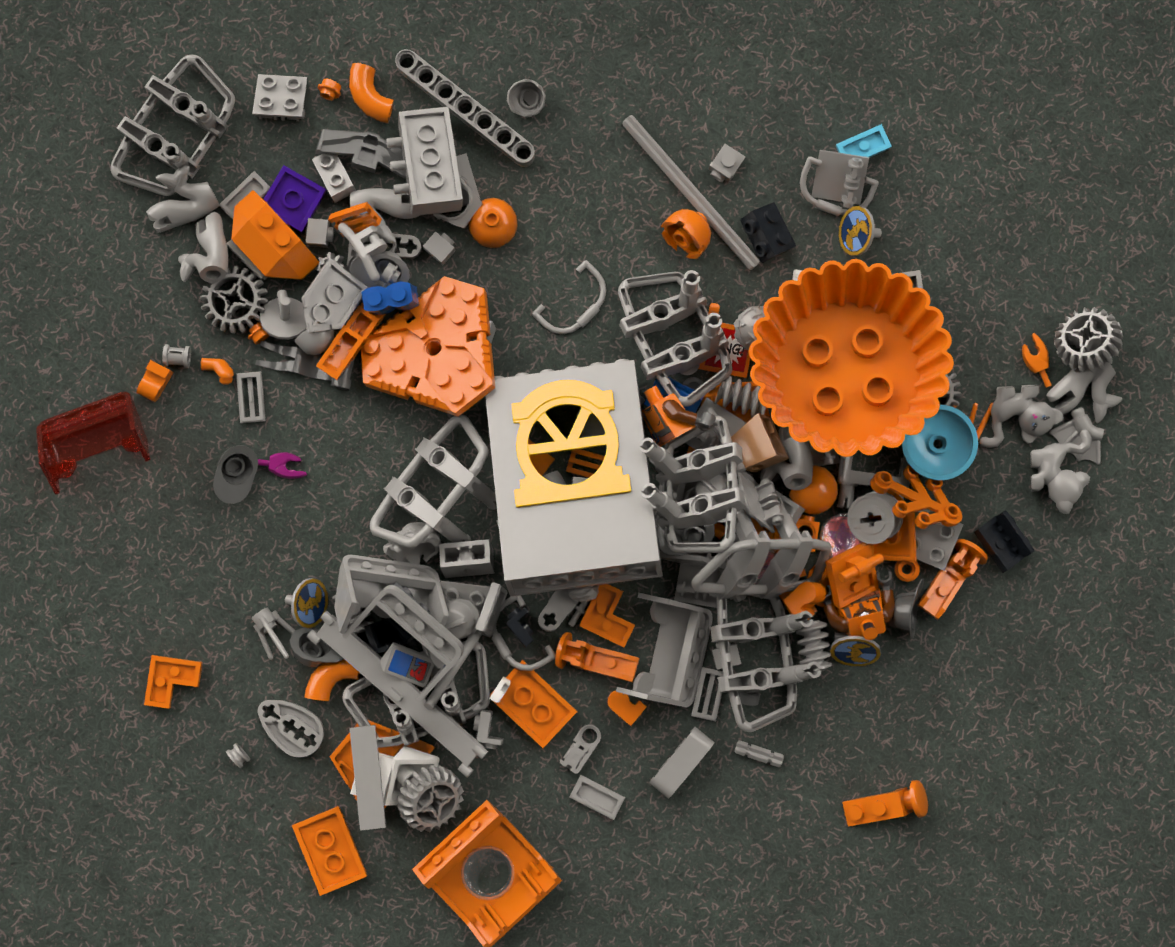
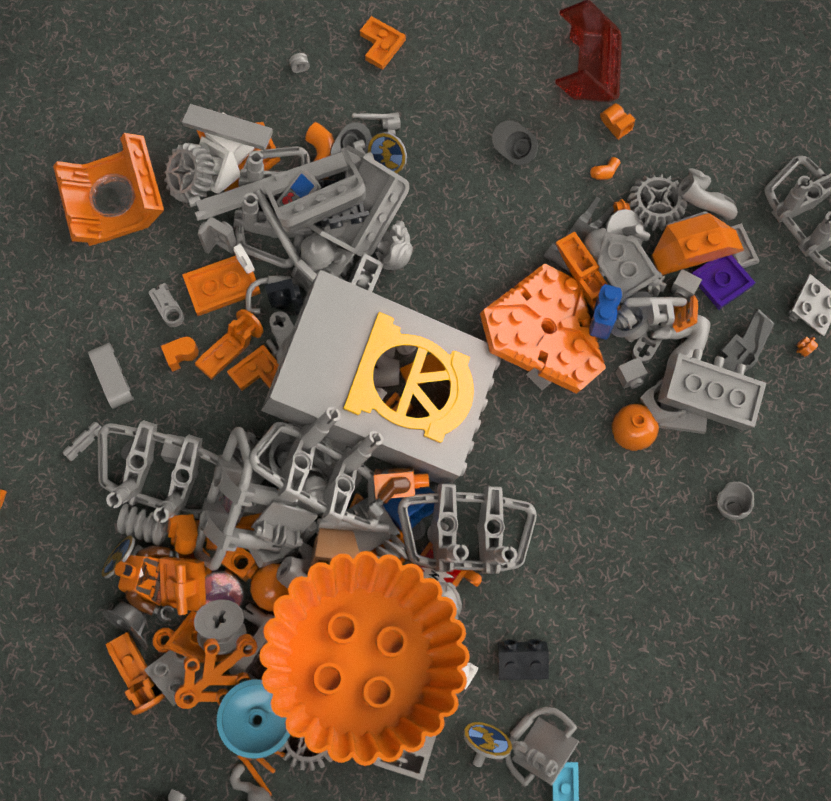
camera: 115 degrees right, 15 degrees down
light grey piece [146,166,220,233] -> none
light grey bush [162,344,191,368] -> none
light grey tile [236,371,266,424] -> none
magenta hand [258,452,307,479] -> none
light grey piece [258,700,324,757] -> none
orange plate [292,806,368,896] -> none
light grey plate [312,154,356,203] -> none
orange cylinder [349,63,394,124] -> none
light grey piece [370,414,497,548] -> none
light grey beam [395,49,535,167] -> none
light grey piece [532,260,607,334] -> none
light grey tile [569,774,625,820] -> none
light grey windscreen [616,593,713,707] -> none
light grey axle [623,115,760,270] -> none
orange cylinder [661,209,711,259] -> none
light grey tile [691,667,724,722] -> none
light grey bracket [708,144,745,183] -> none
black bracket [974,510,1034,573] -> none

